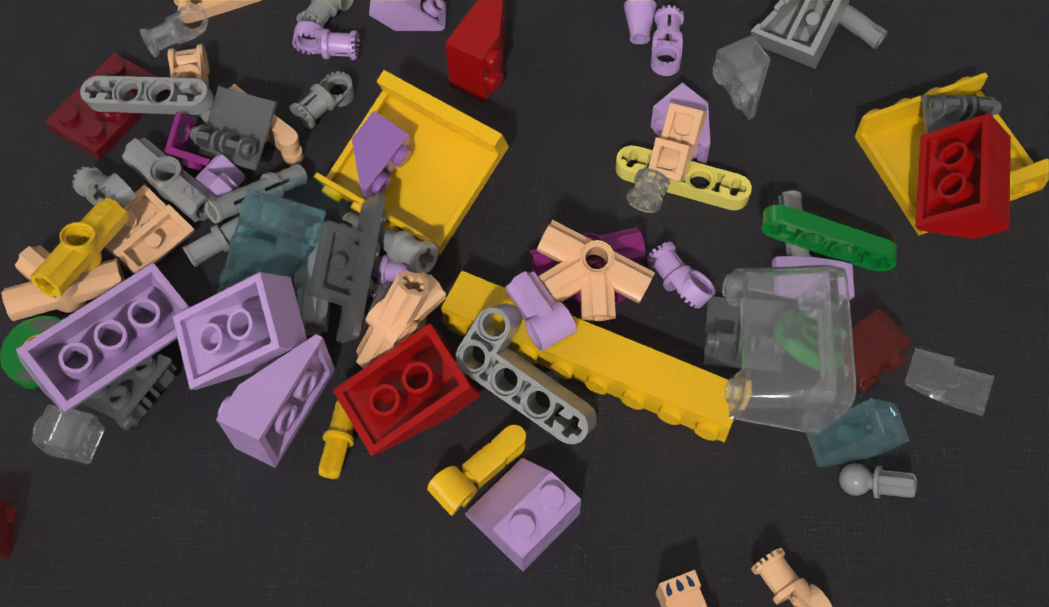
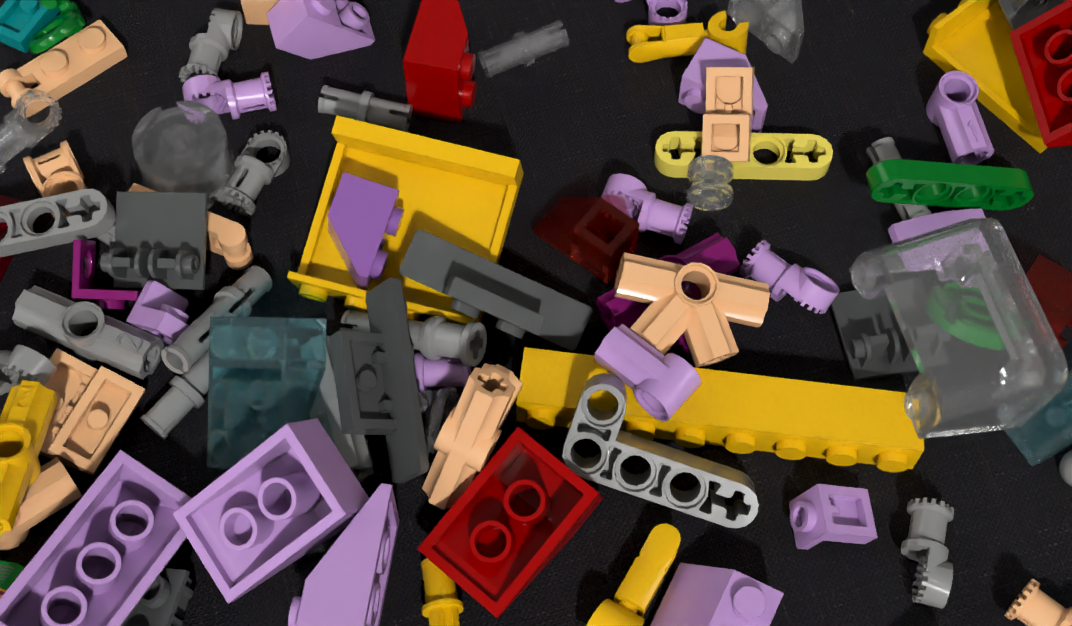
camera: 20 degrees left, 0 degrees up
none -> clear brick [132,101,235,209]
none -> light grey pin [318,84,413,132]
none -> dark grey bracket [398,230,593,351]
none -> clear pin [478,19,569,78]
none -> clear red slope [533,197,640,284]
none -> lavender connector [600,173,693,245]
none -> yellow piece [626,10,749,63]
none -> lavender bracket [789,484,878,550]
none -> light grey connector [901,497,954,609]
none -> lavender piece [926,71,994,165]

